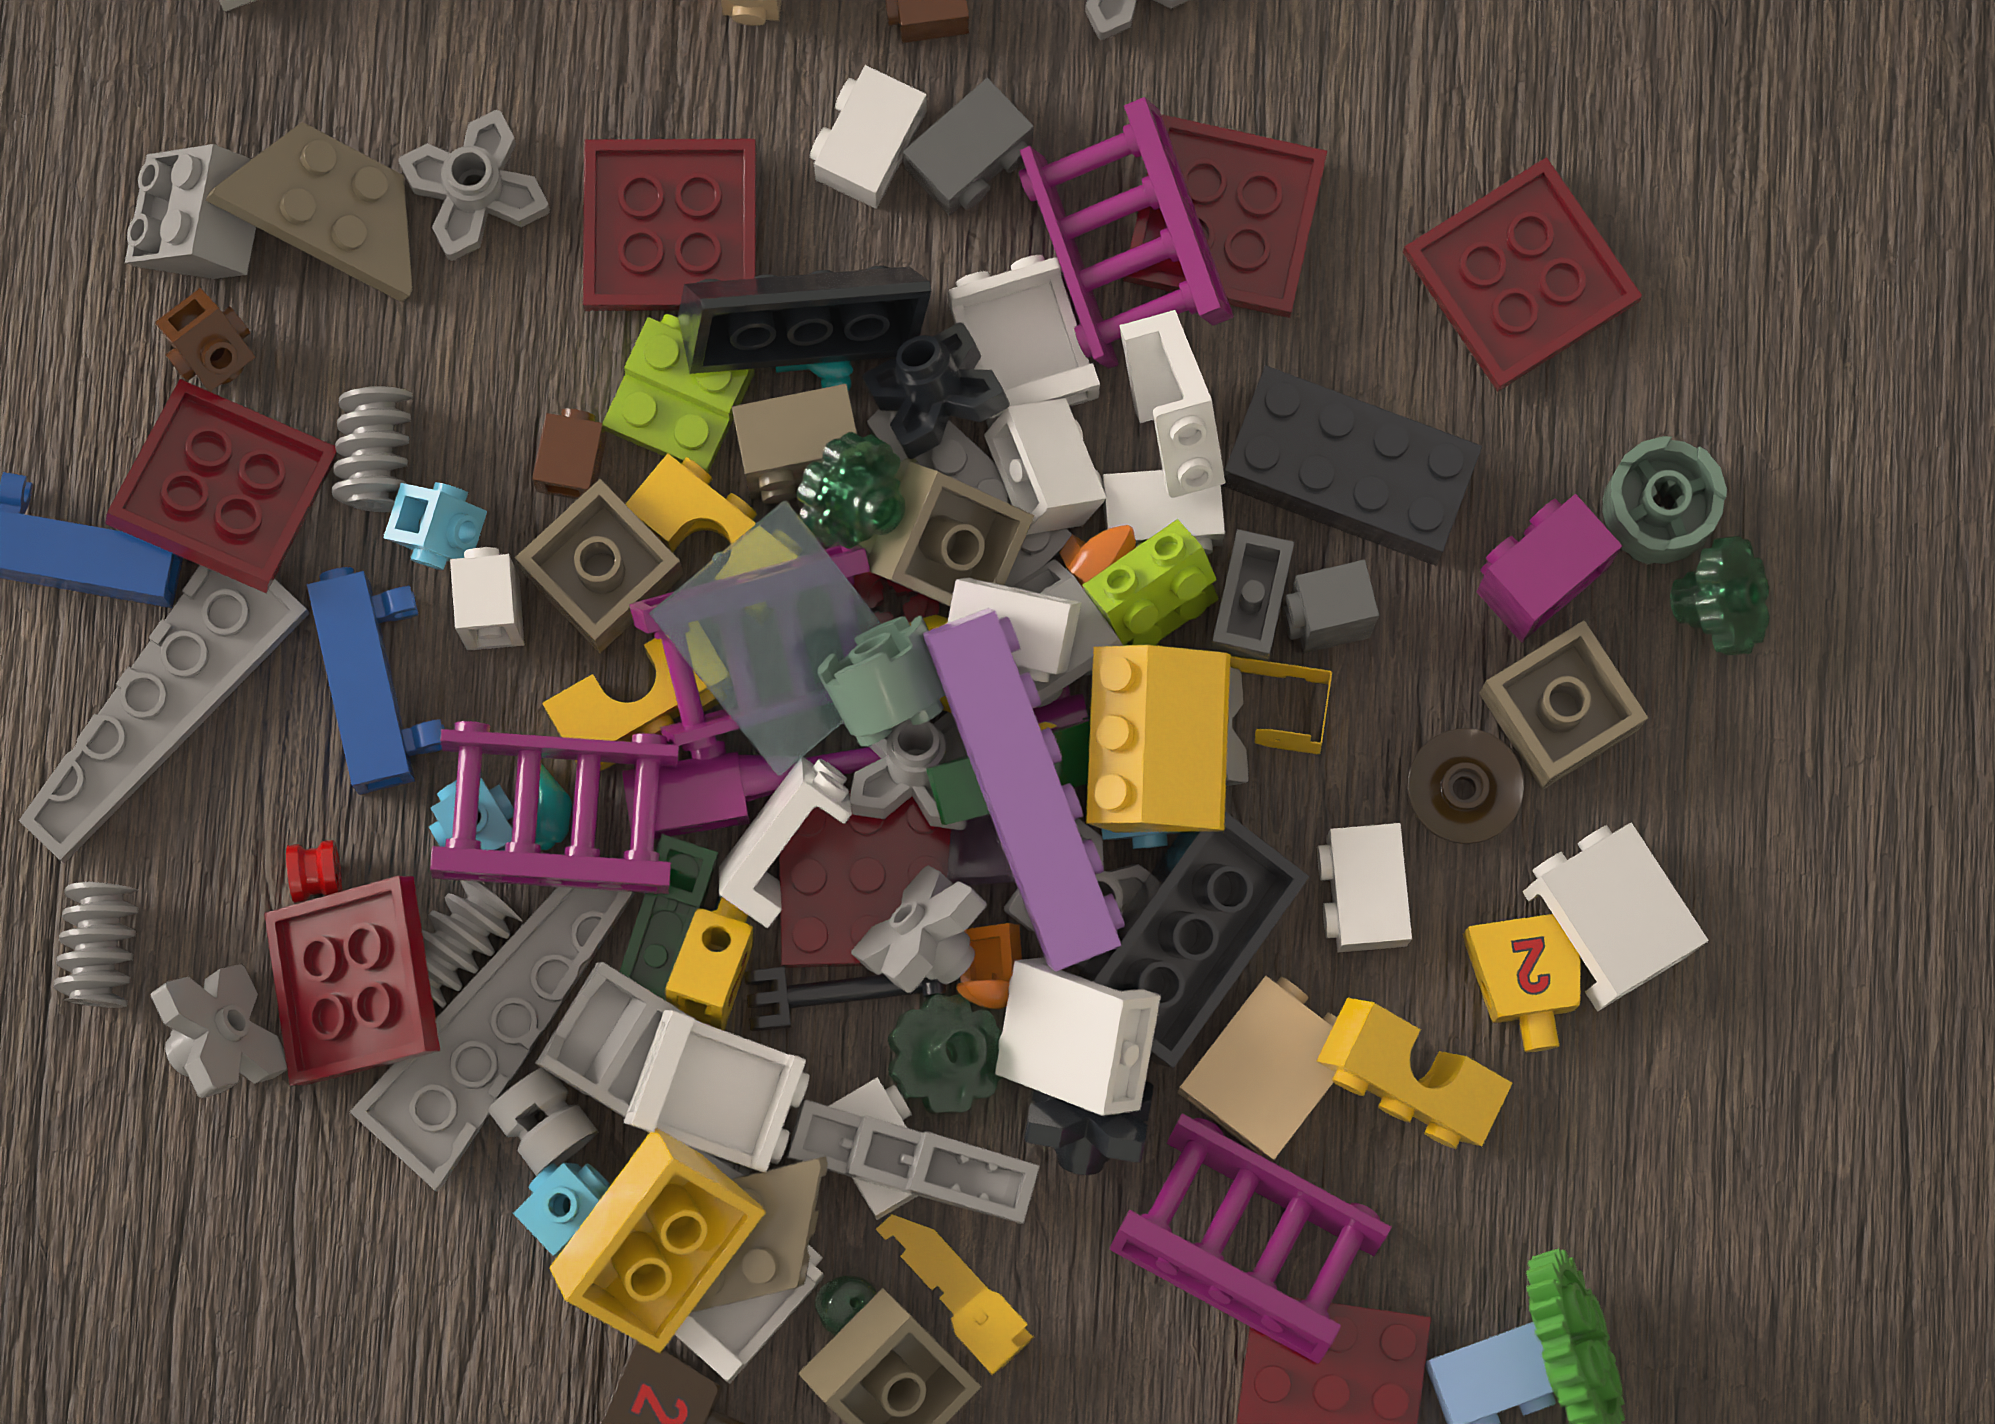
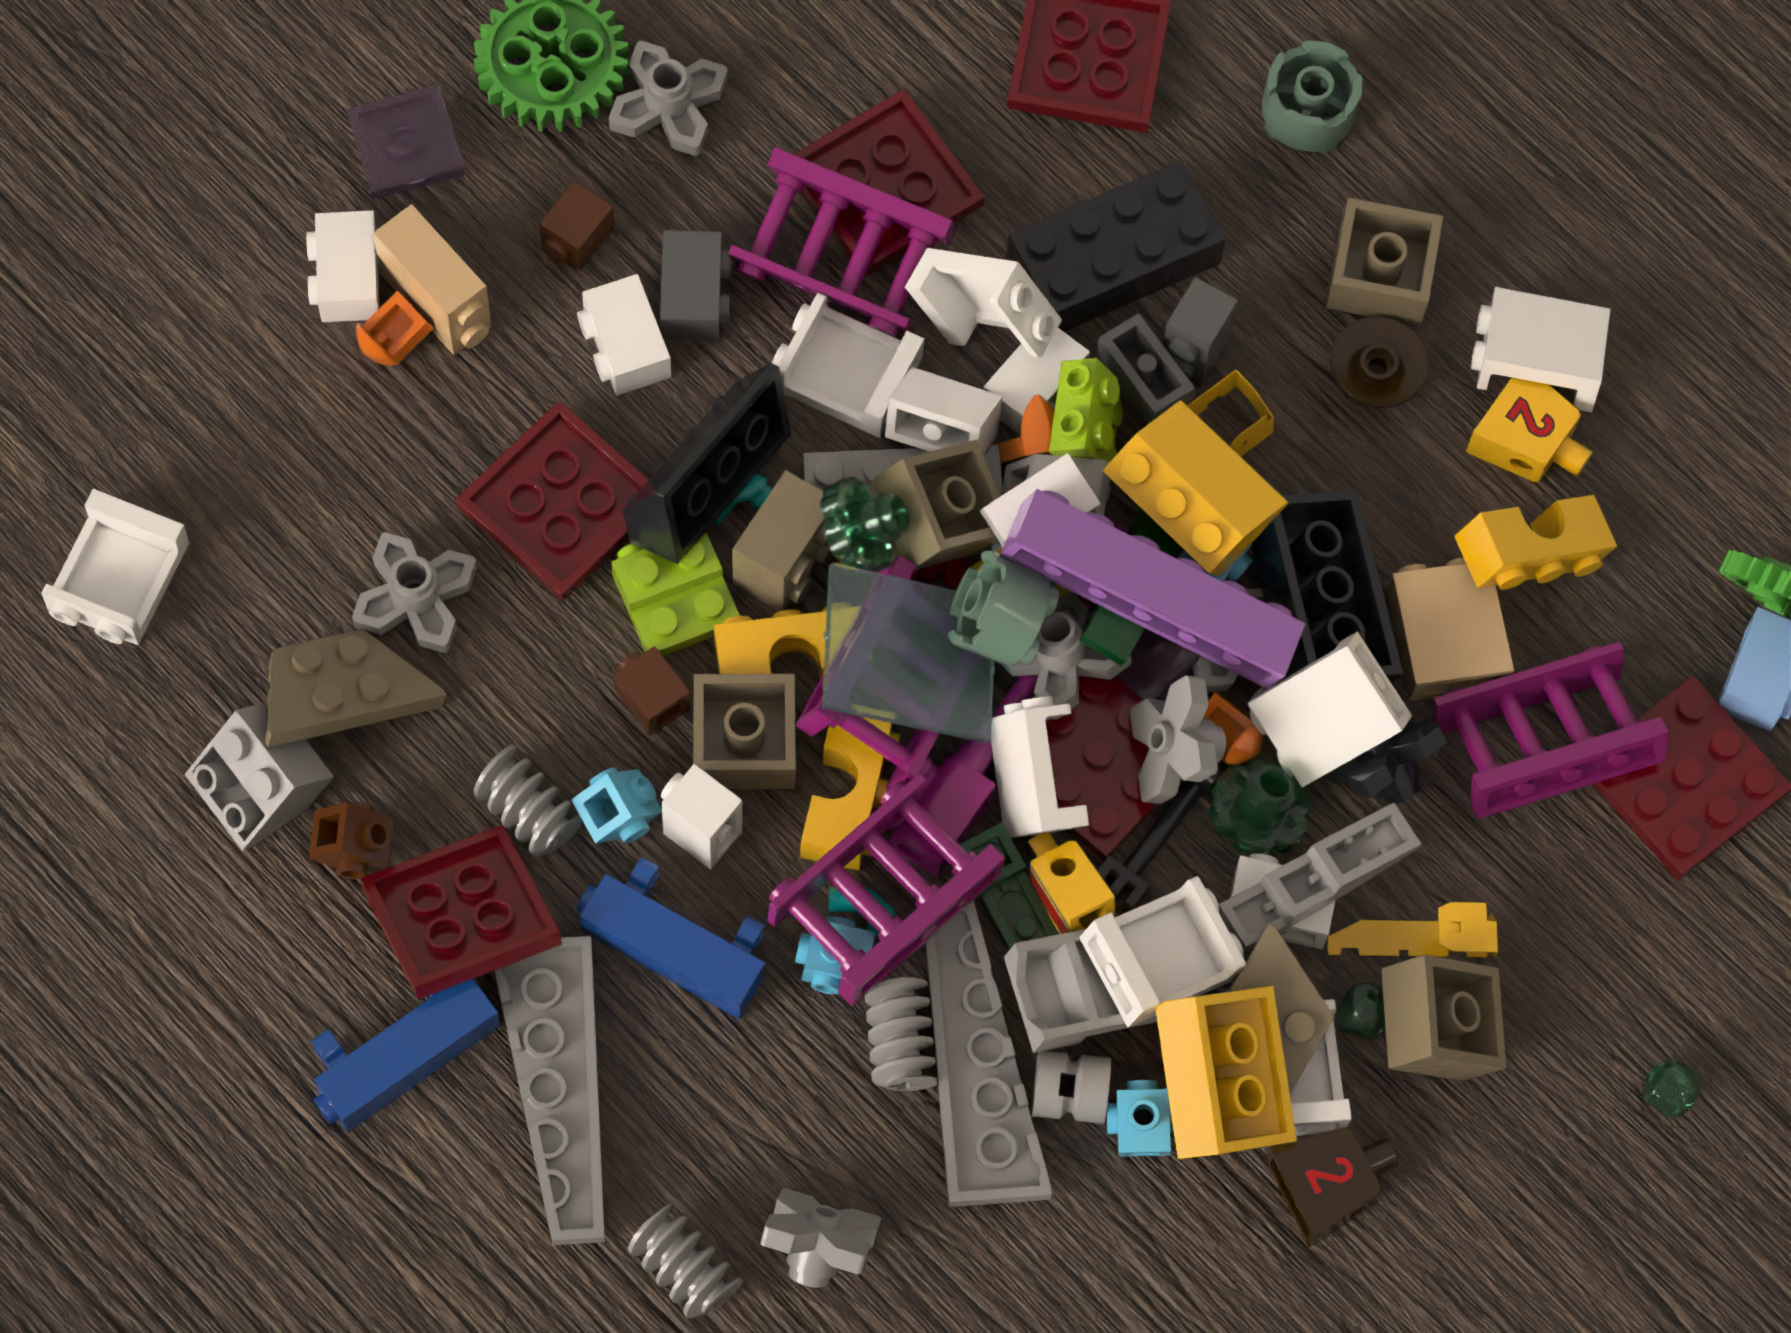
camera: 50 degrees left, 10 degrees down
dark red plate [264,876,440,1086] -> none
red wheel [286,840,342,903] -> none
black plant [863,322,1010,459] -> none
white brick [1317,823,1412,953] -> none
magenta brick [1476,494,1622,643] -> none
clear green plant [1670,536,1770,656] -> none

